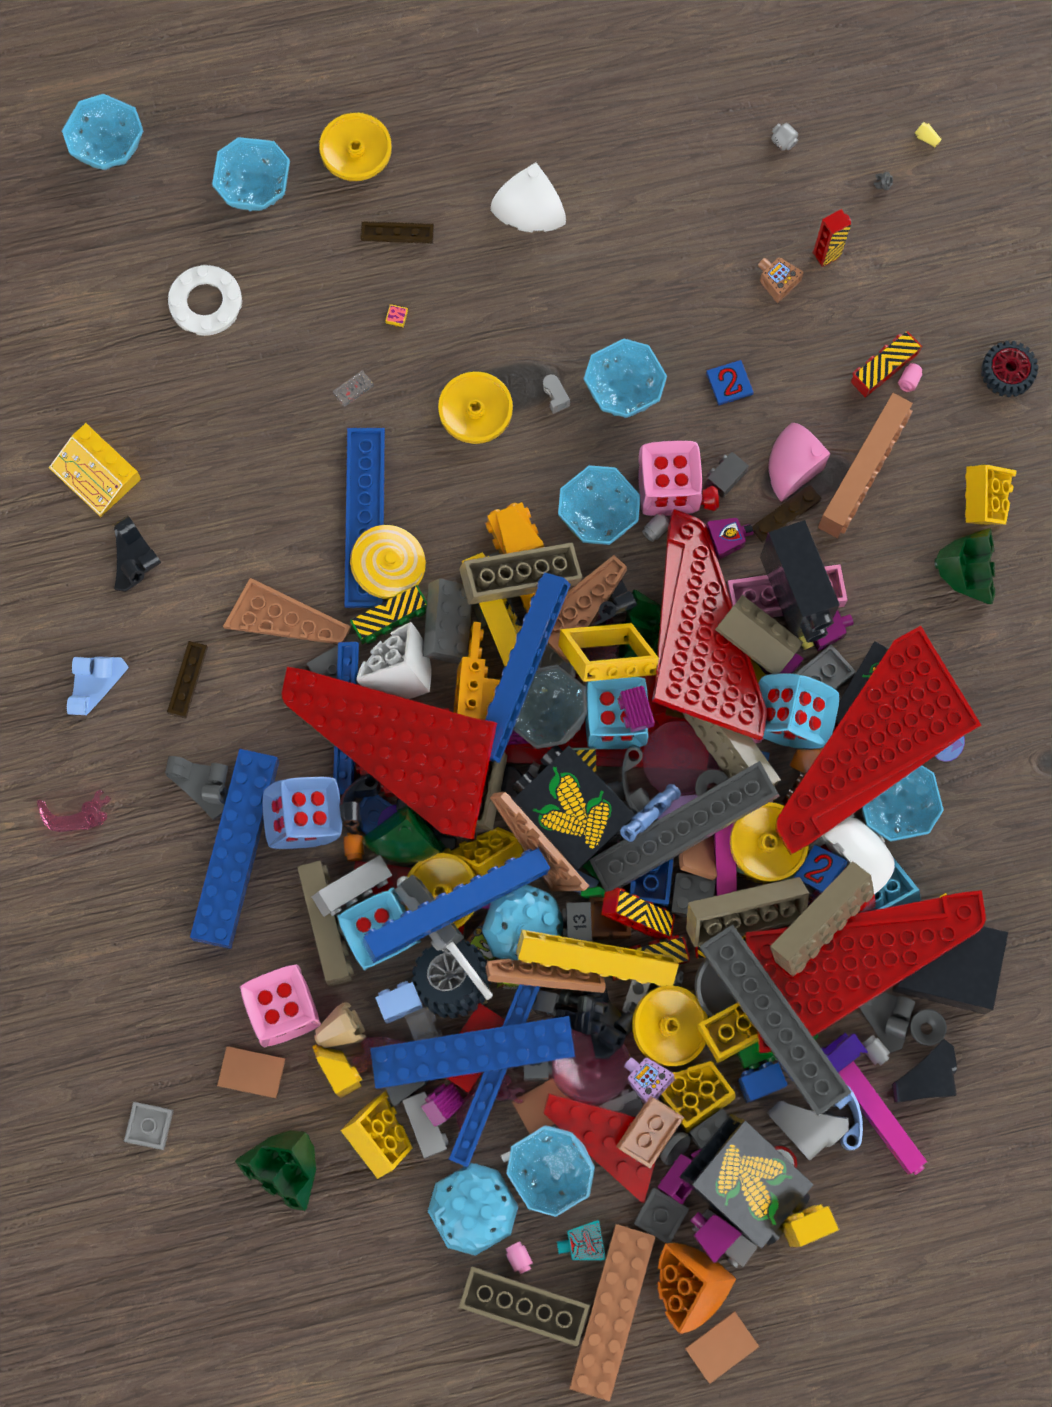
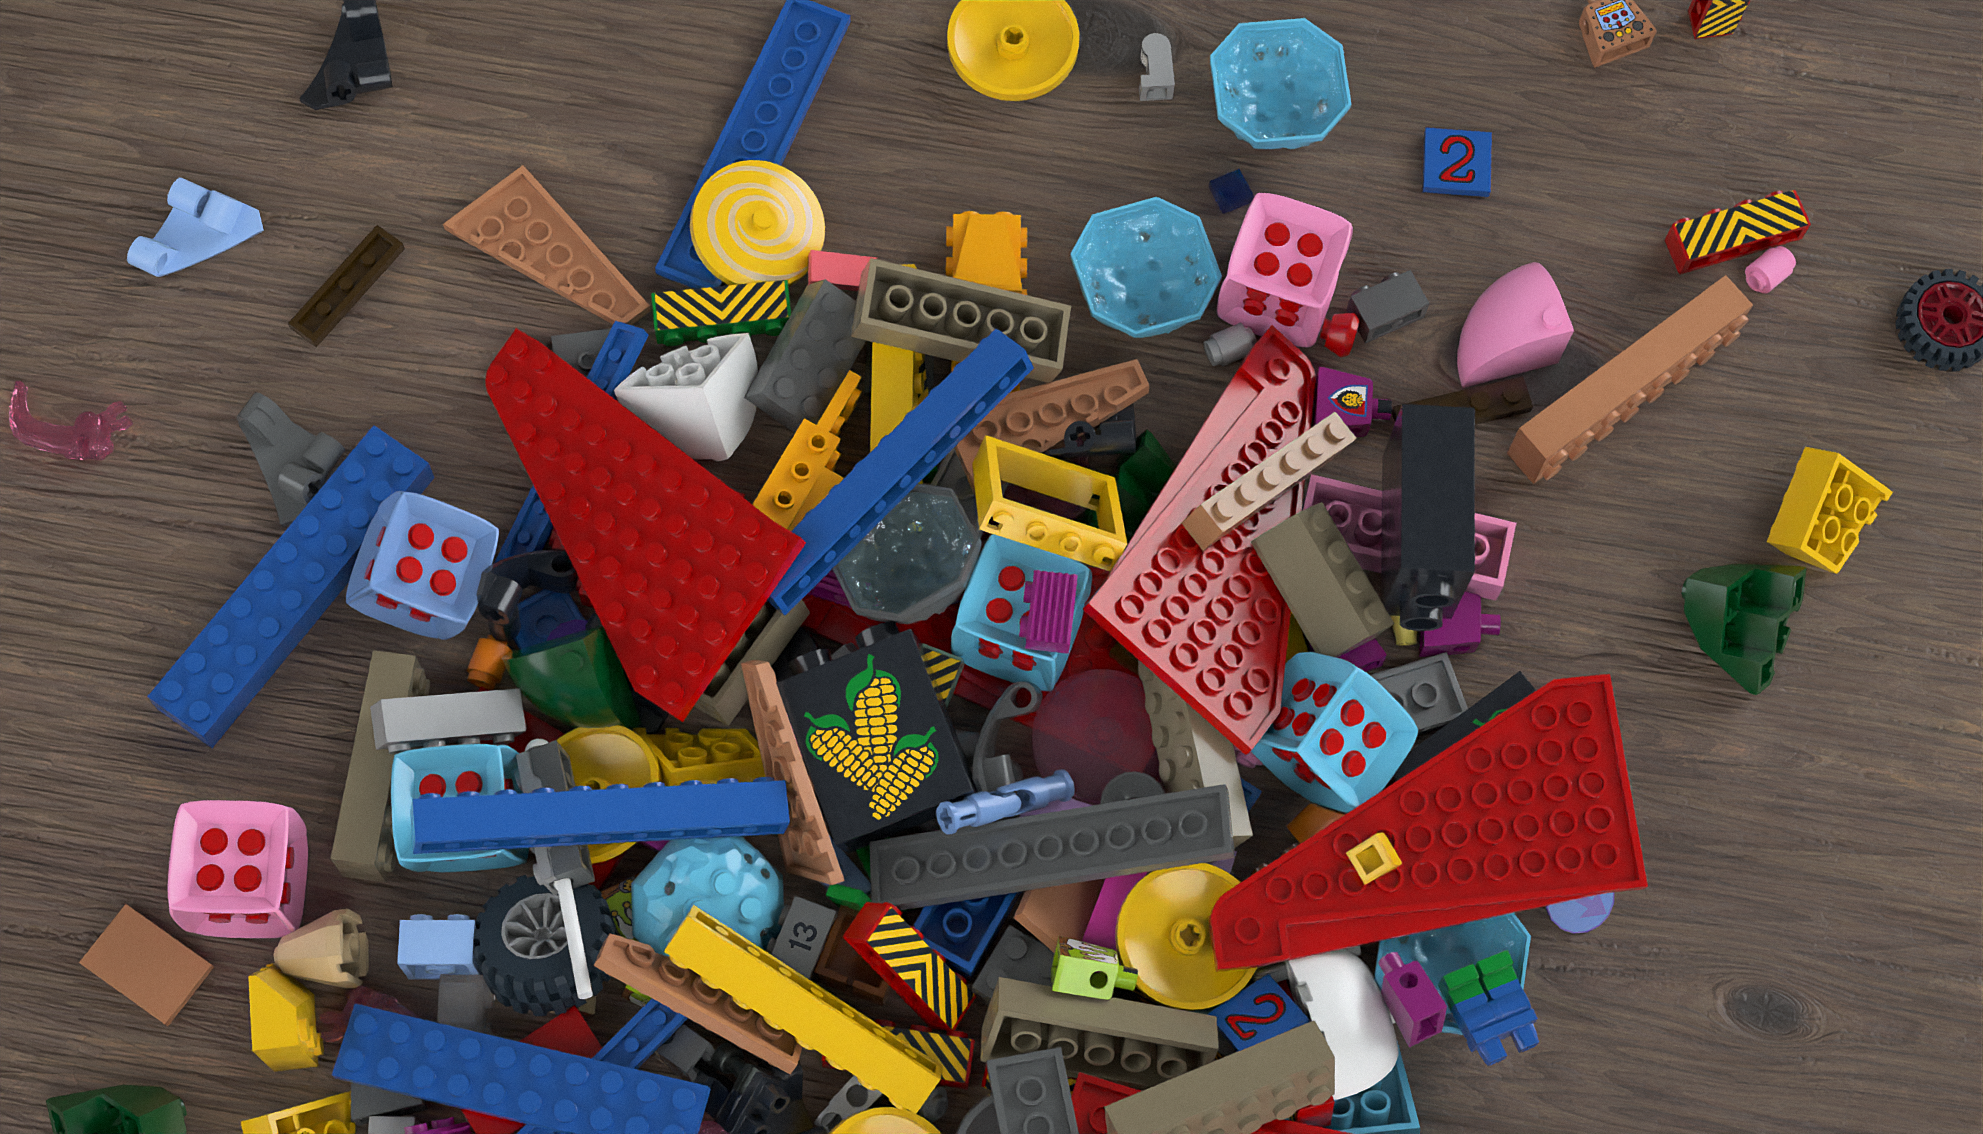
camera: 20 degrees right, 5 degrees down
none -> coral tile [808,250,877,291]
none -> lime torso [1051,936,1138,1000]
none -> brick [1181,412,1357,551]
none -> clear blue plate [1209,169,1254,214]
none -> yellow slope [1346,832,1402,885]
none -> magenta torso [1378,952,1447,1047]
none -> blue hips [1438,949,1539,1066]

